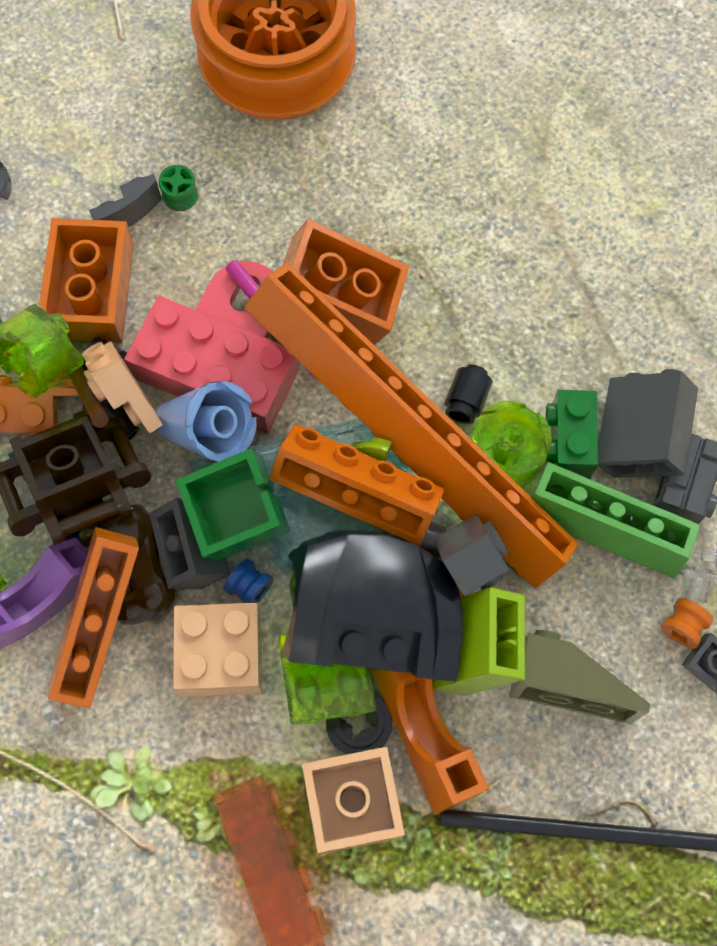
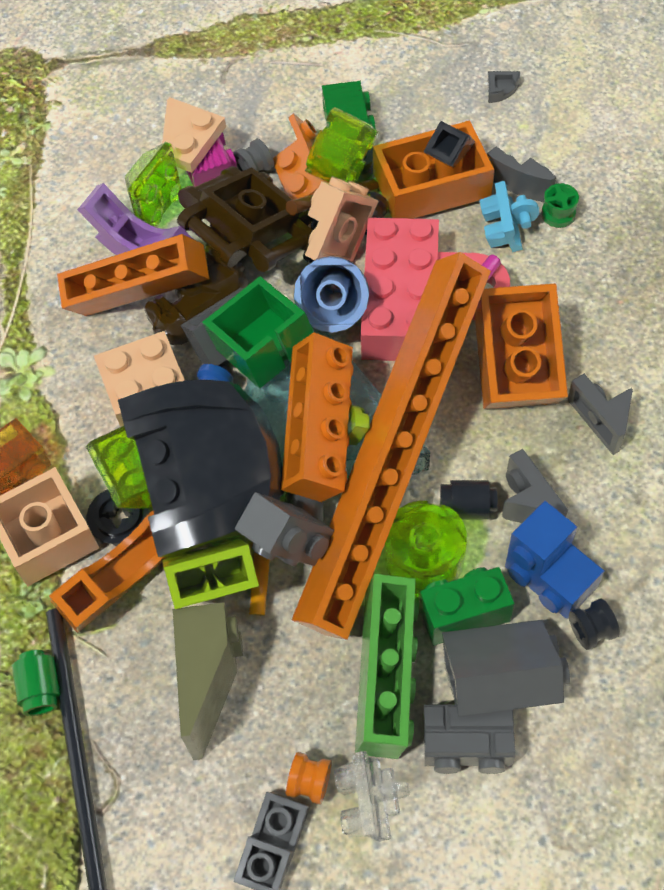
camera: 75 degrees right, 10 degrees down
none -> green brick [11,650,60,716]
none -> black slope [423,121,475,168]
none -> medium azure hips [480,181,539,252]
none -> dark grey slope [502,449,568,523]
none -> blue brick [505,501,604,619]
none -> dark grey slope [567,373,633,455]
none -> black wheel [569,598,620,650]

